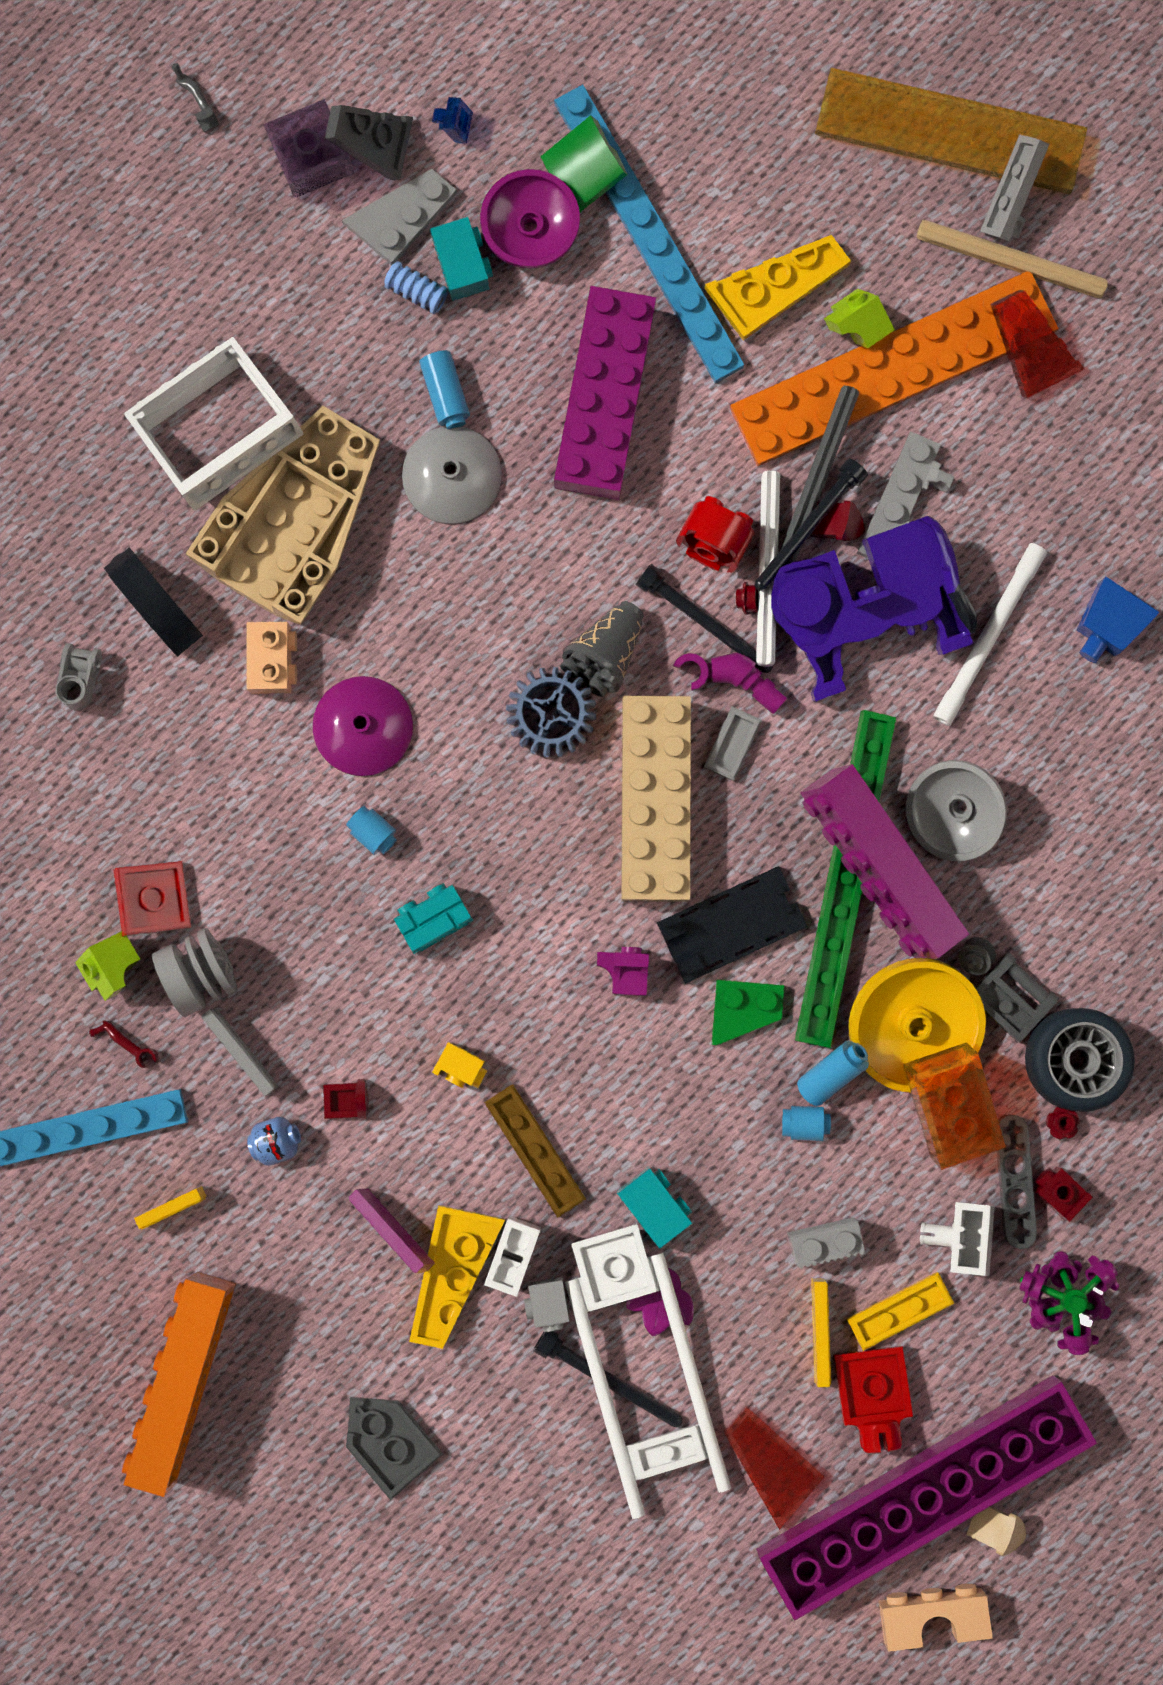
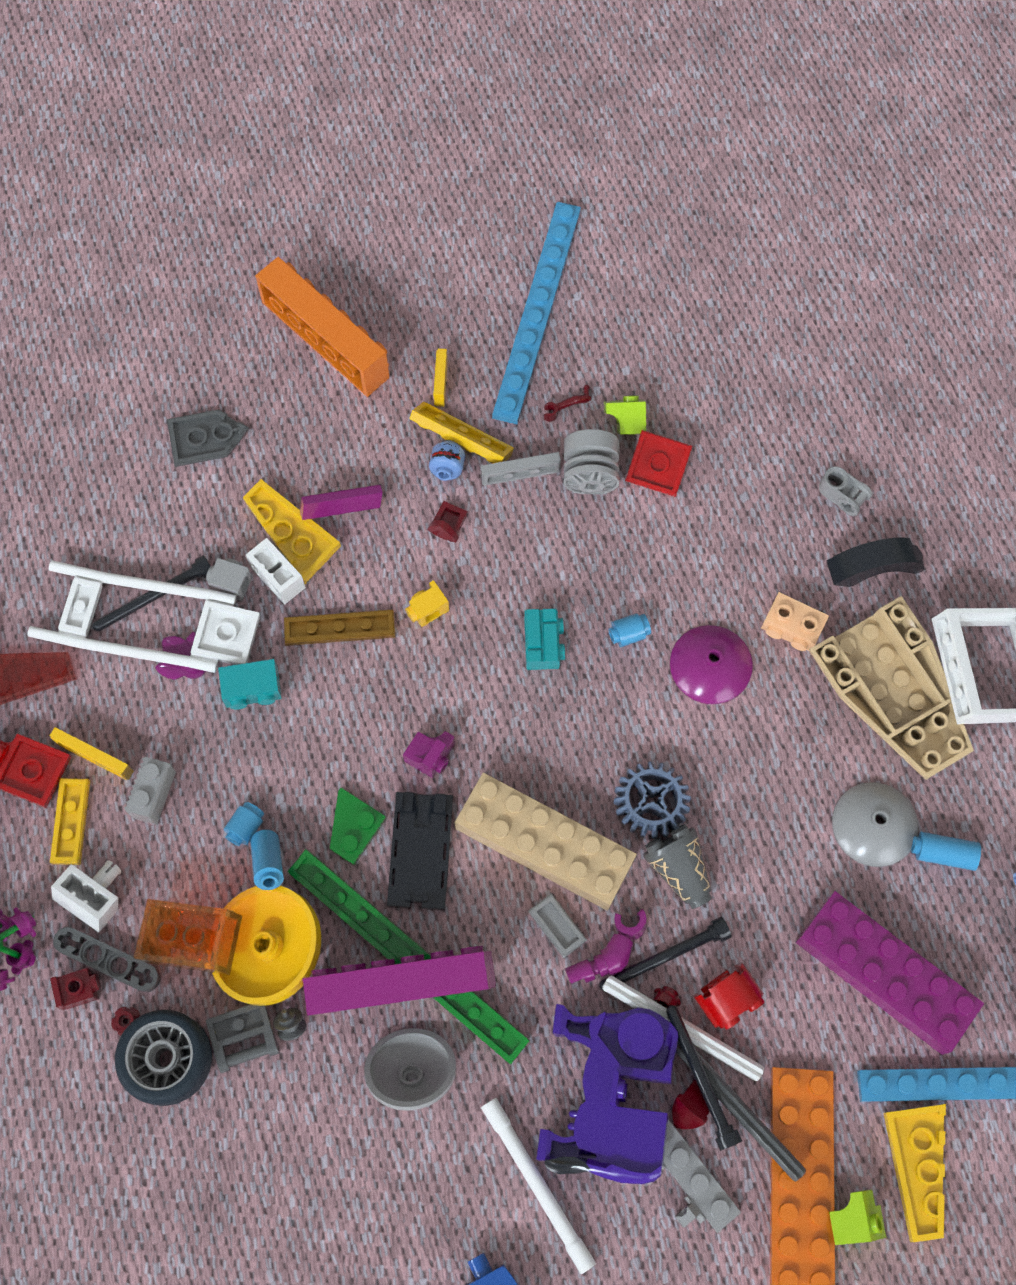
camera: 115 degrees right, 15 degrees down
none -> yellow plate [410,402,514,464]

